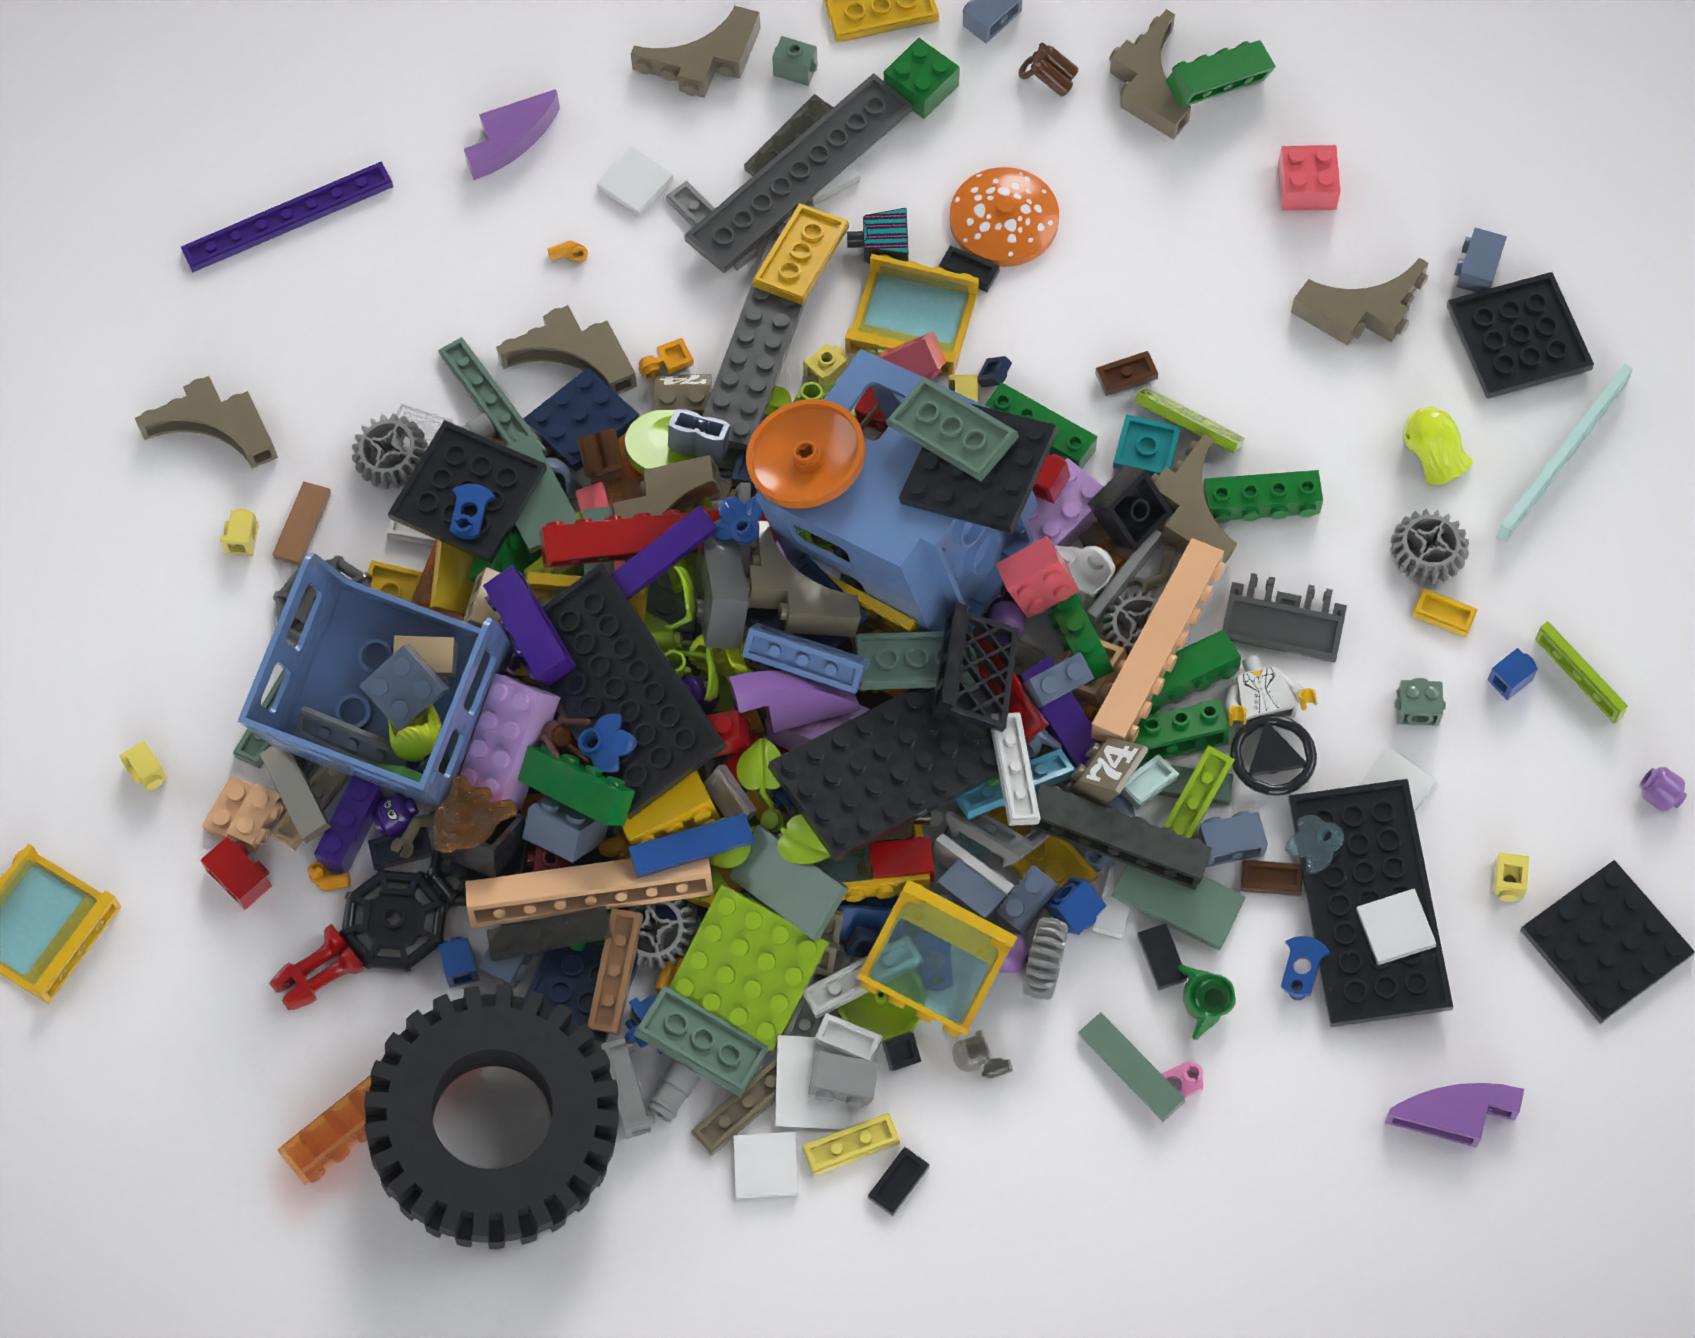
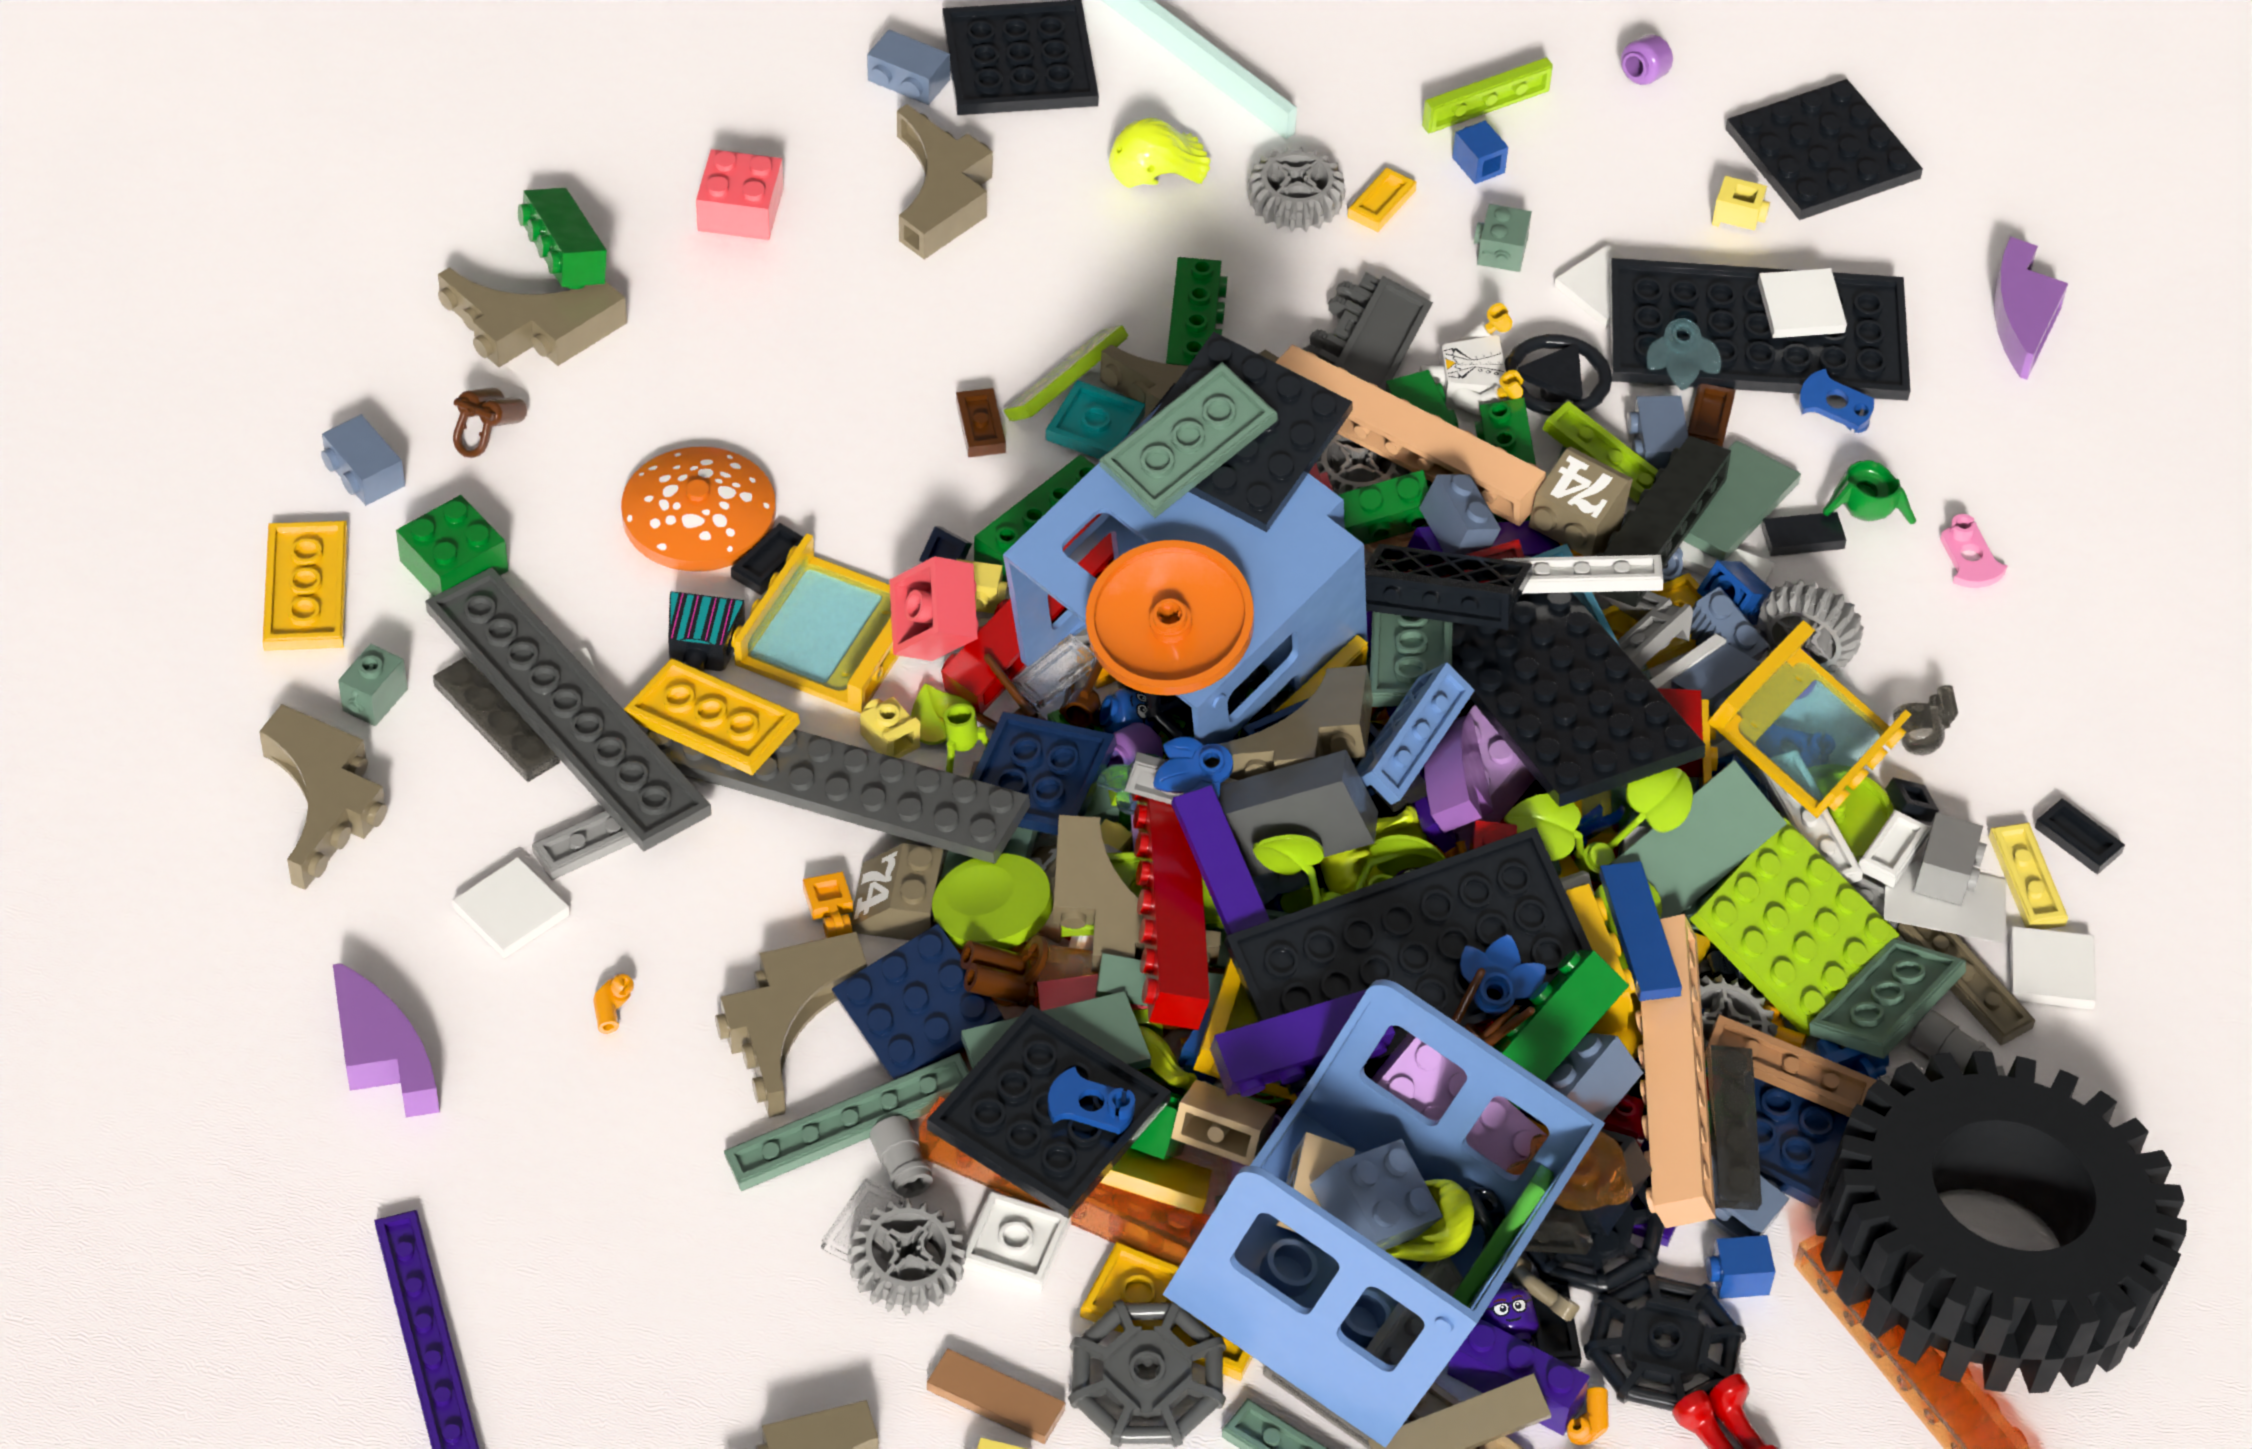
camera: 85 degrees left, 15 degrees down
sand blue brick [668,409,730,463] -> none
sand green tile [1078,1012,1186,1122] -> none

